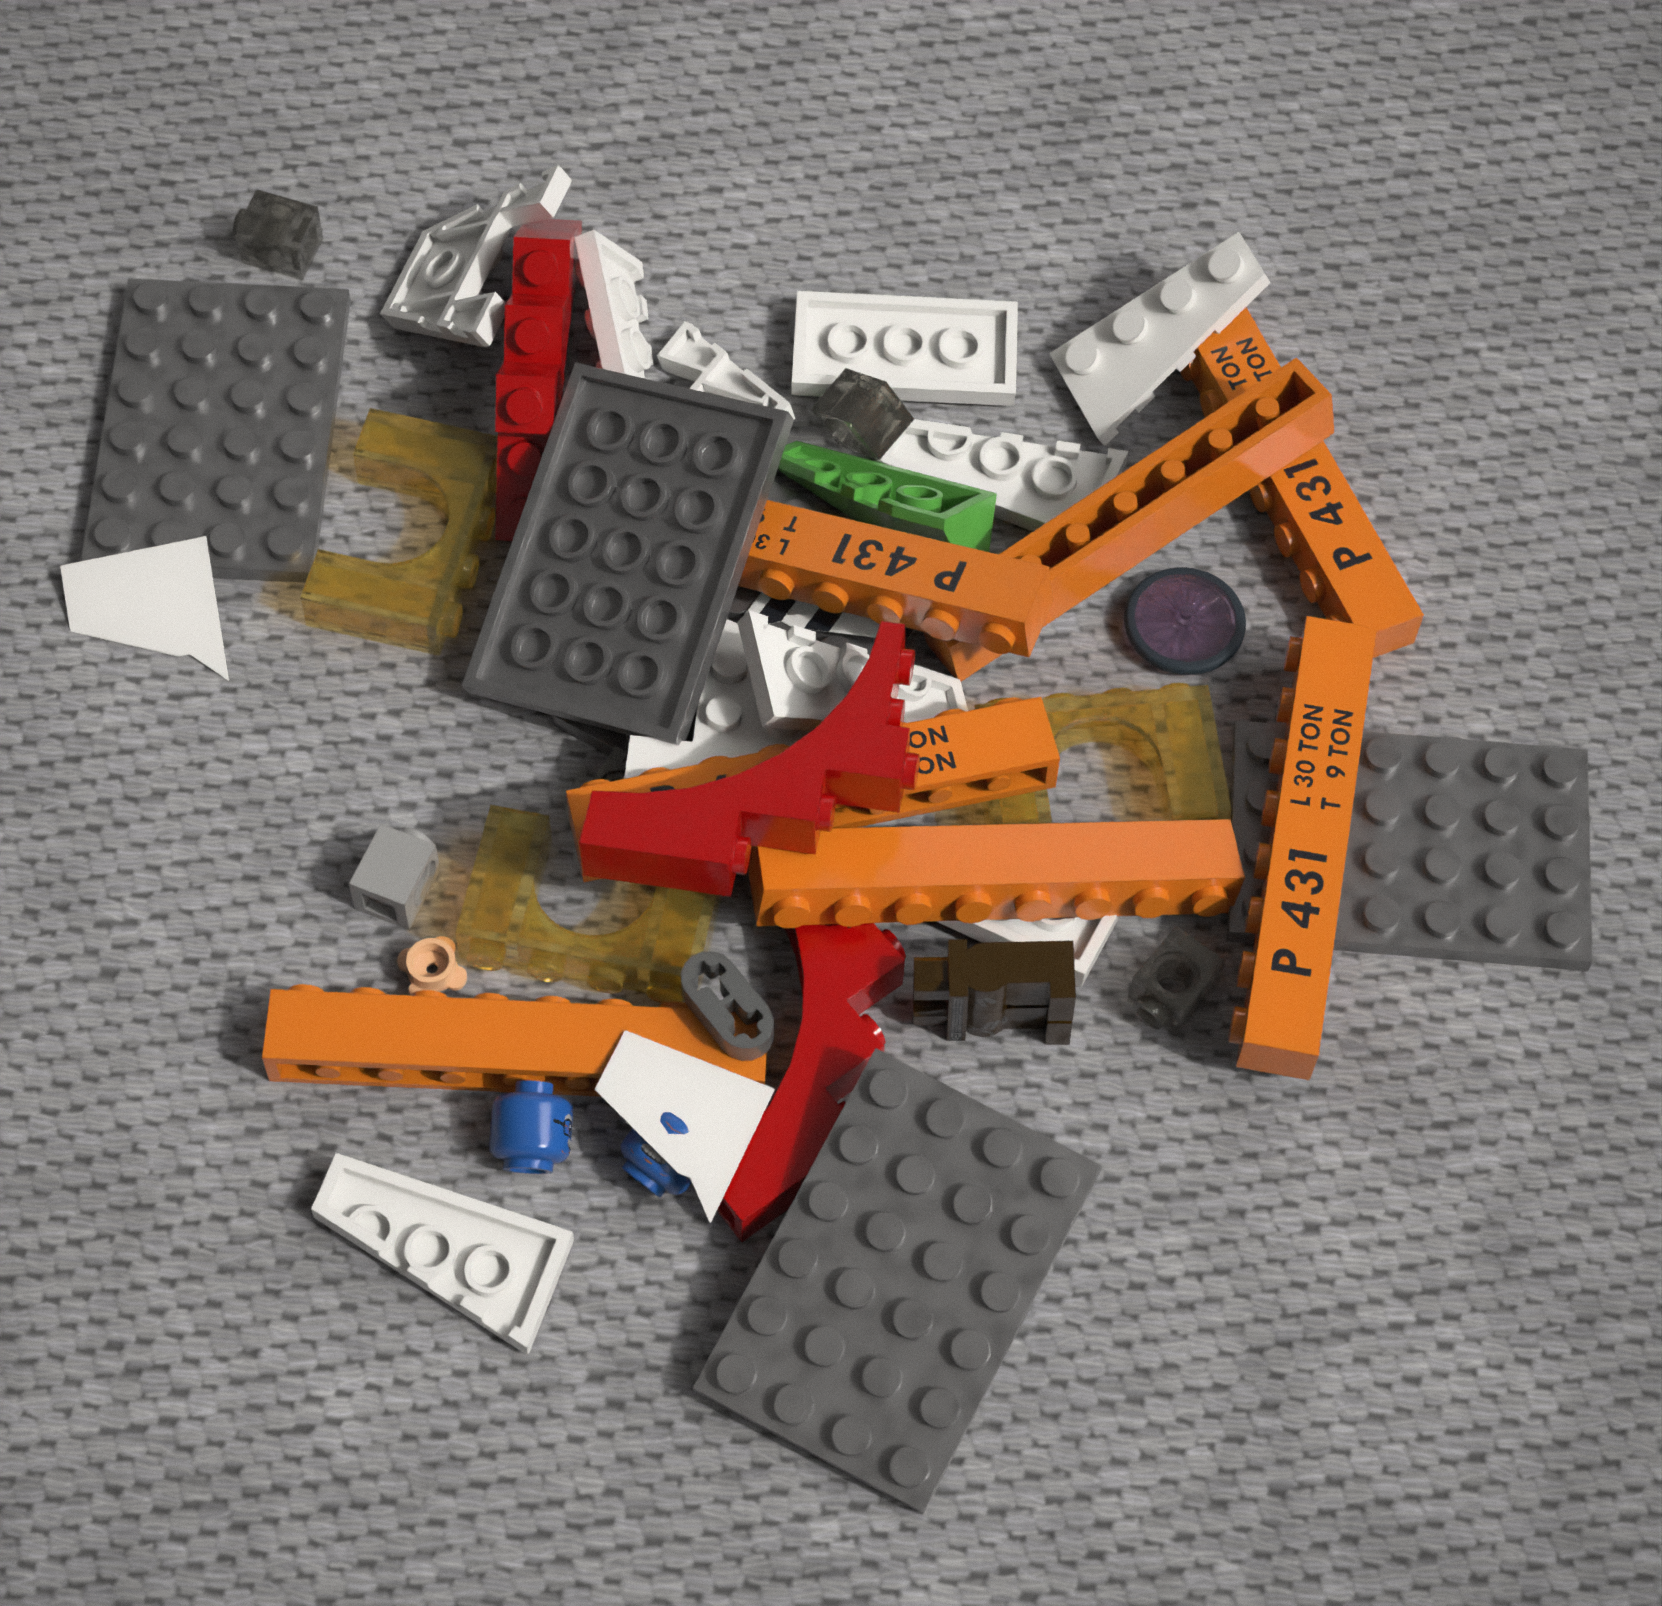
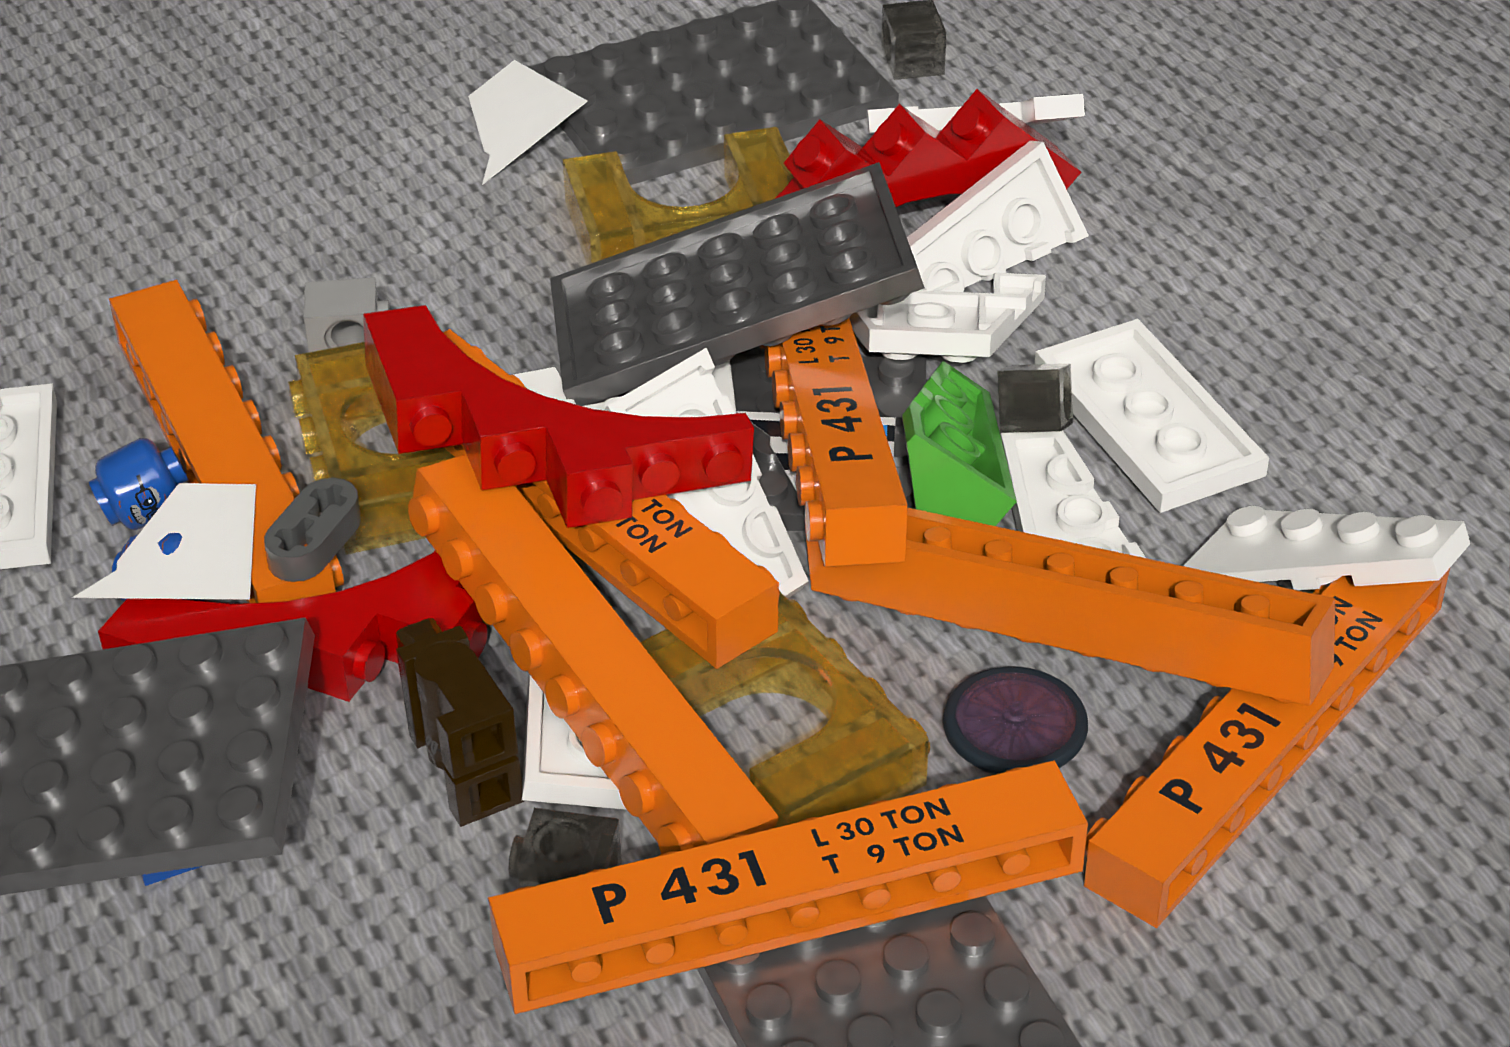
camera: 65 degrees right, 20 degrees down
light nougat plate [397,936,467,996] -> none

